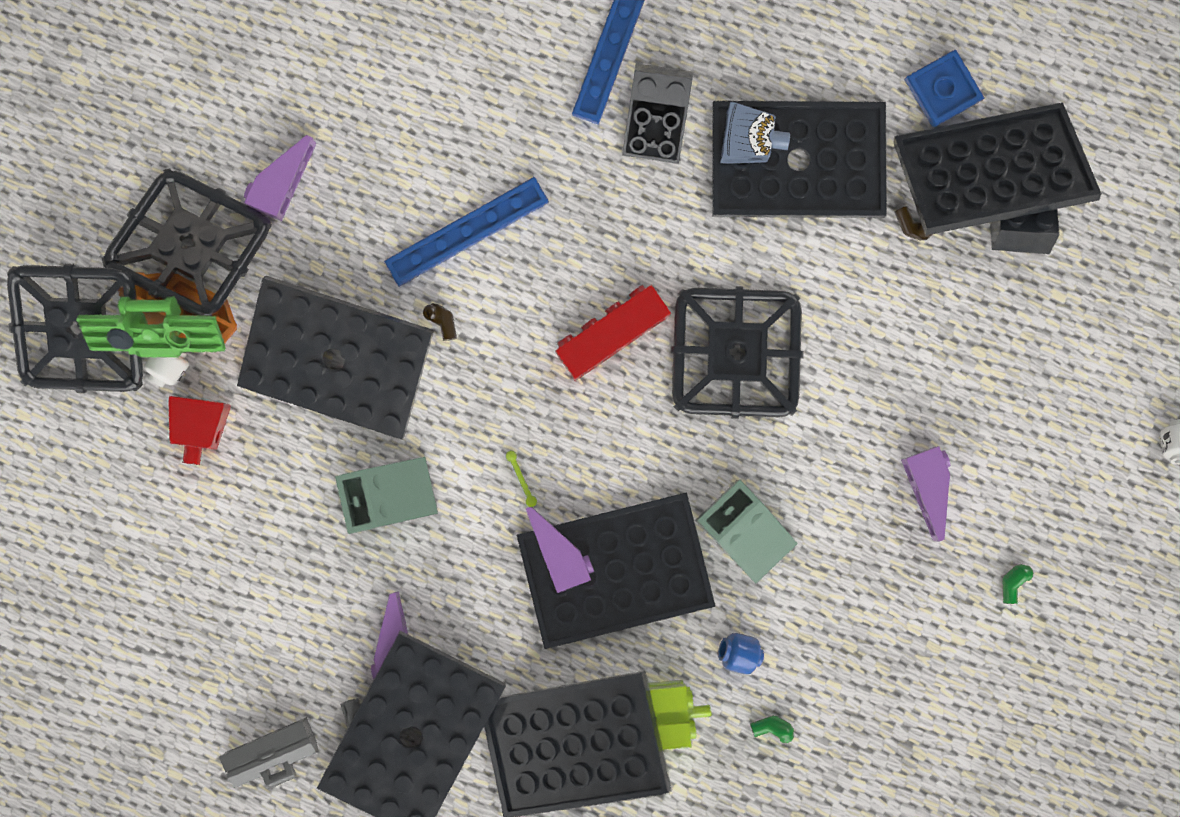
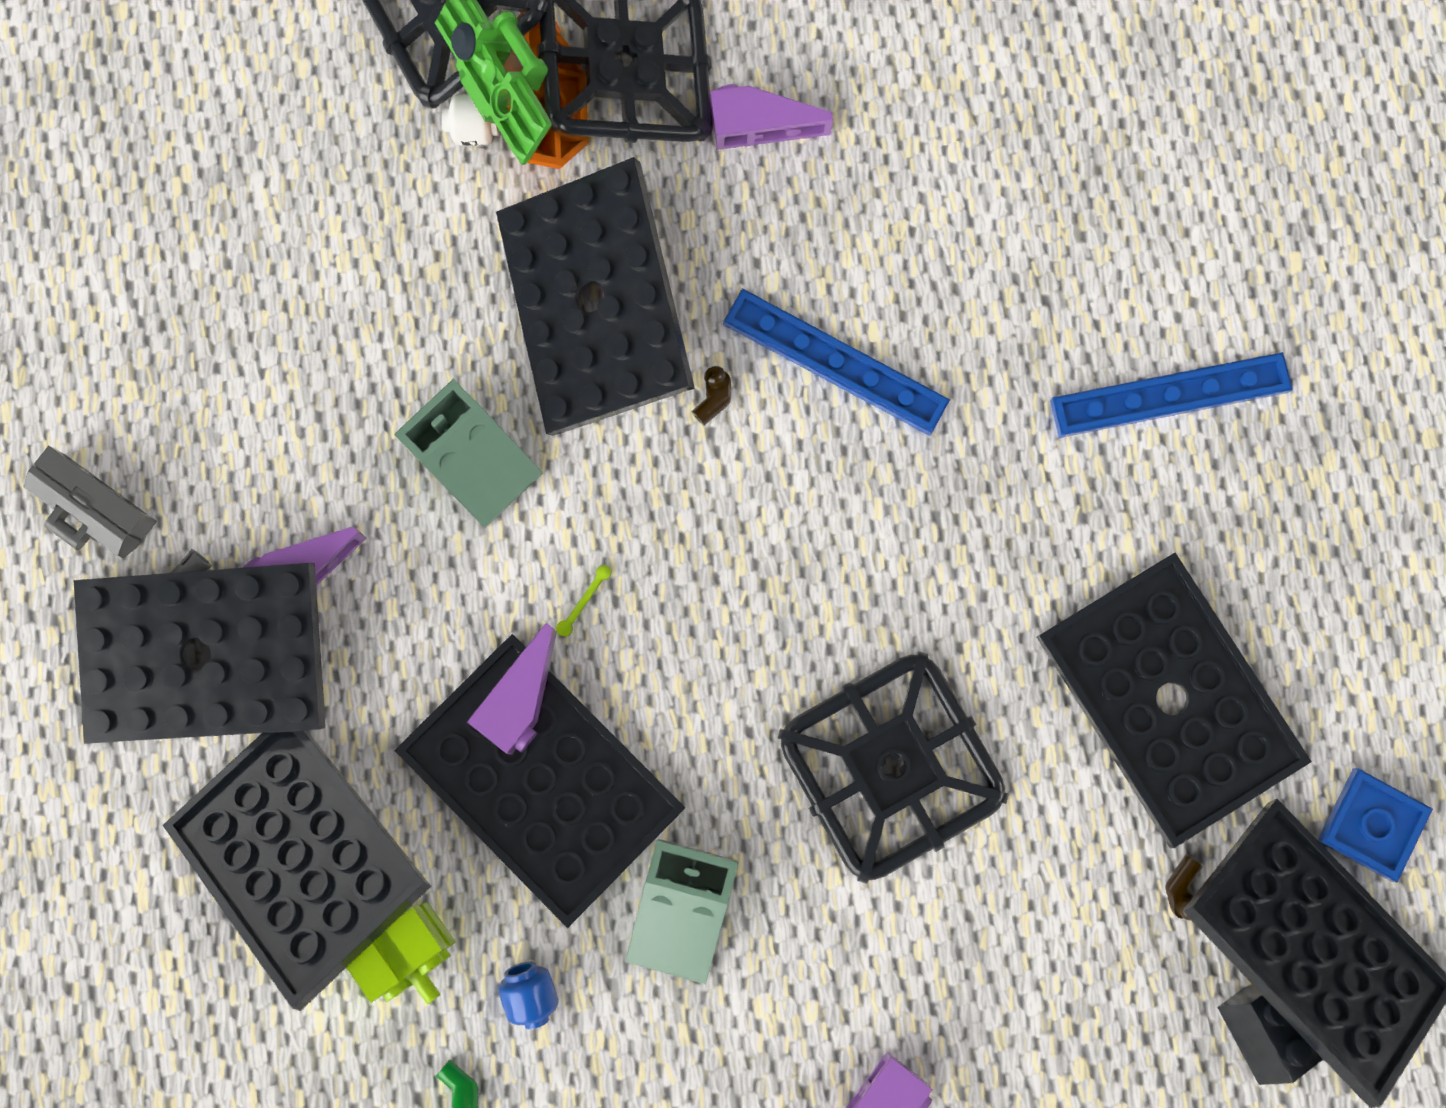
camera: 60 degrees right, 5 degrees down
red torso [168,396,231,465] -> none
red brick [555,284,671,381] -> none
black slope [622,63,693,164] -> none
sand blue torso [720,102,790,163] -> none

